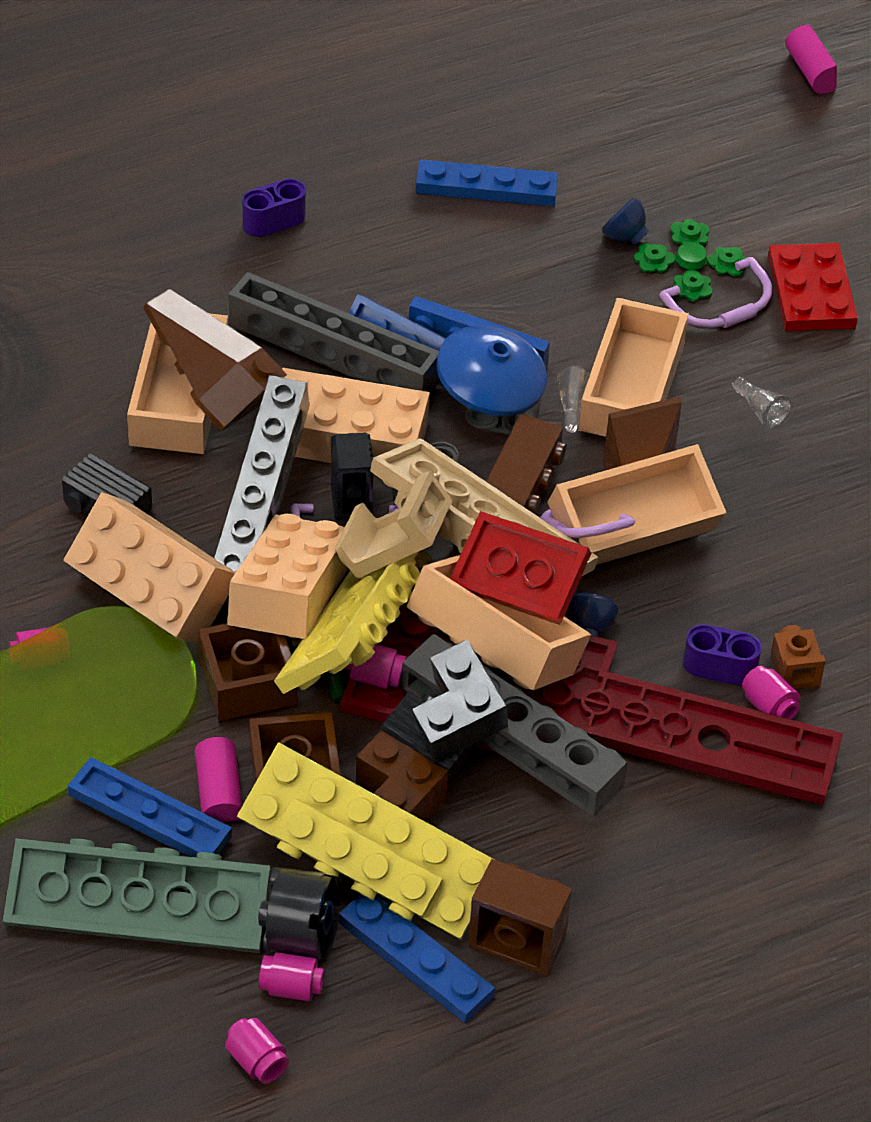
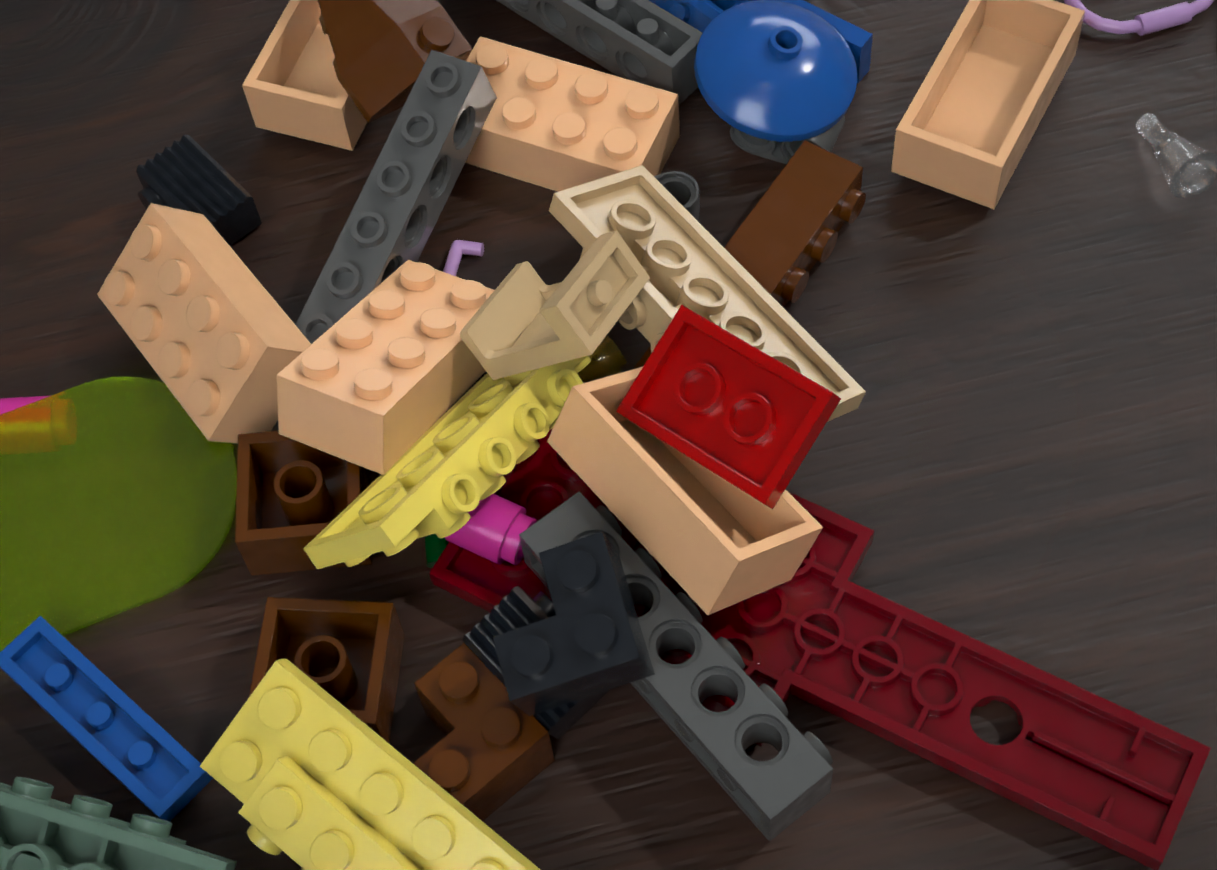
camera: 20 degrees right, 10 degrees up
dark pink brick [195,737,243,822] -> none
black brick [331,433,374,520] -> none
lavender piece [540,509,635,538] -> none
light nougat piece [548,444,726,565] -> none
clear cone [556,366,591,433] -> none
dark blue brick [565,593,619,637] -> none
reddish brown slope [603,396,682,470] -> none
dark purple beam [683,624,762,685] -> none
dark pink brick [742,666,801,719] -> none
dark orange brick [771,625,826,689] -> none

